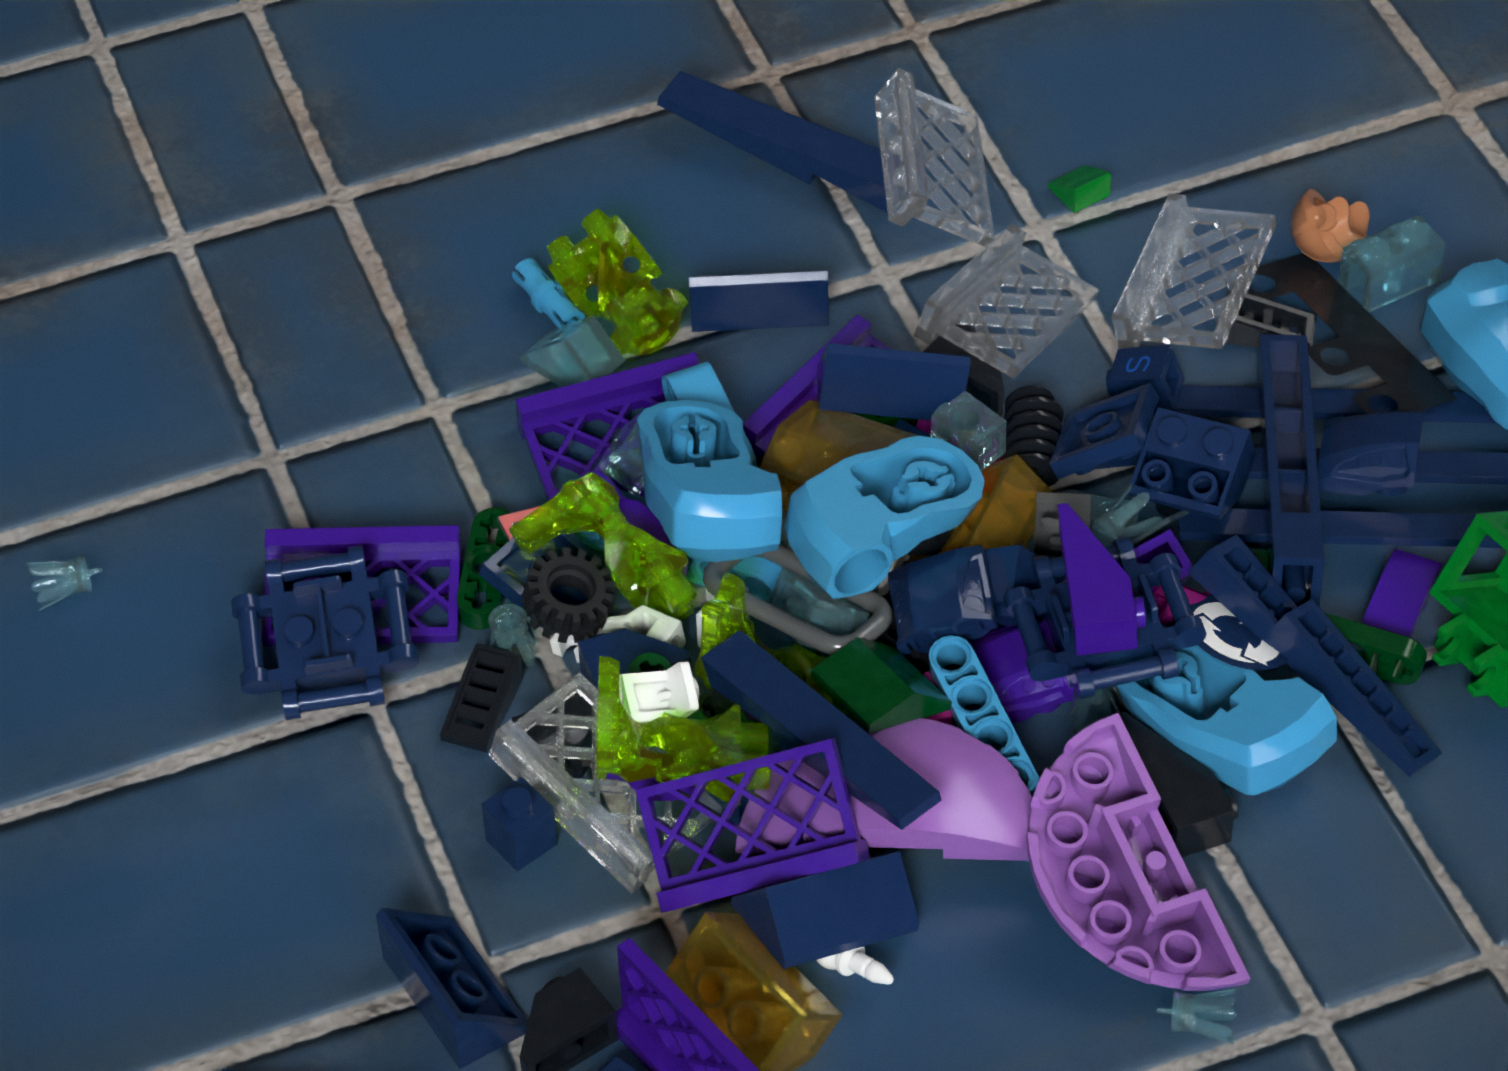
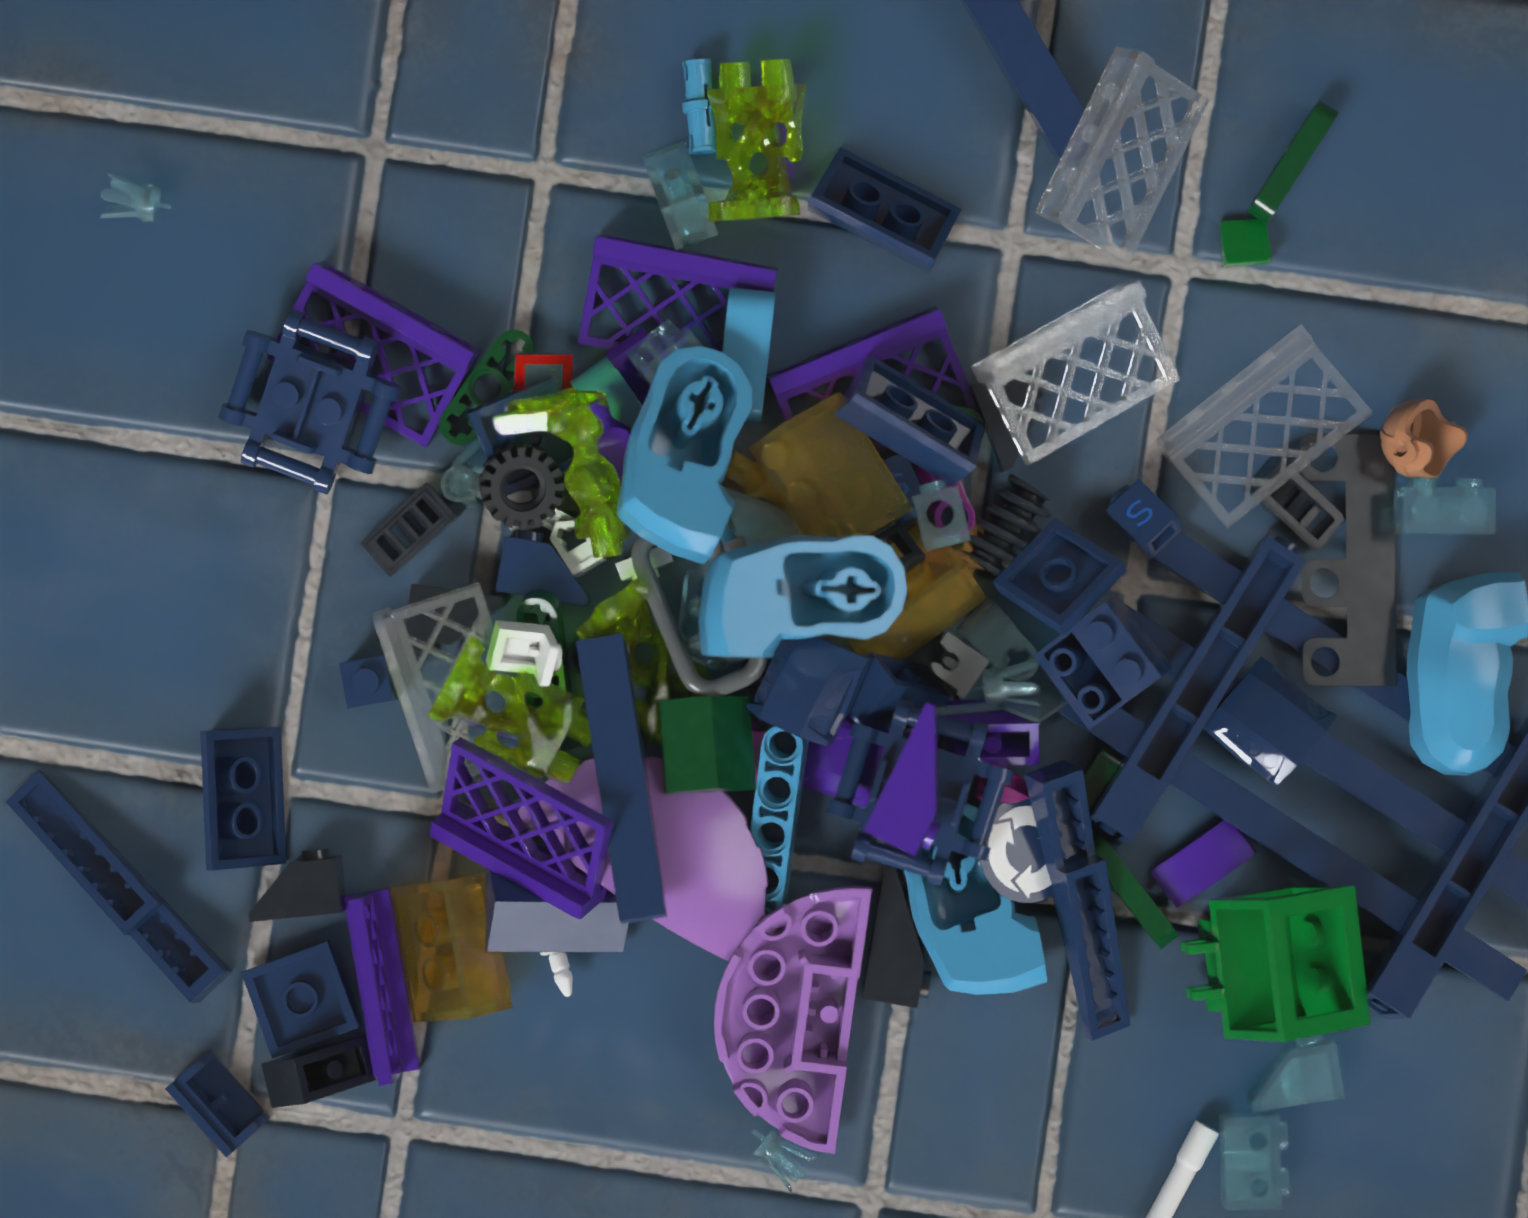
camera: 30 degrees right, 40 degrees up
none -> dark green beam [1247,100,1339,224]

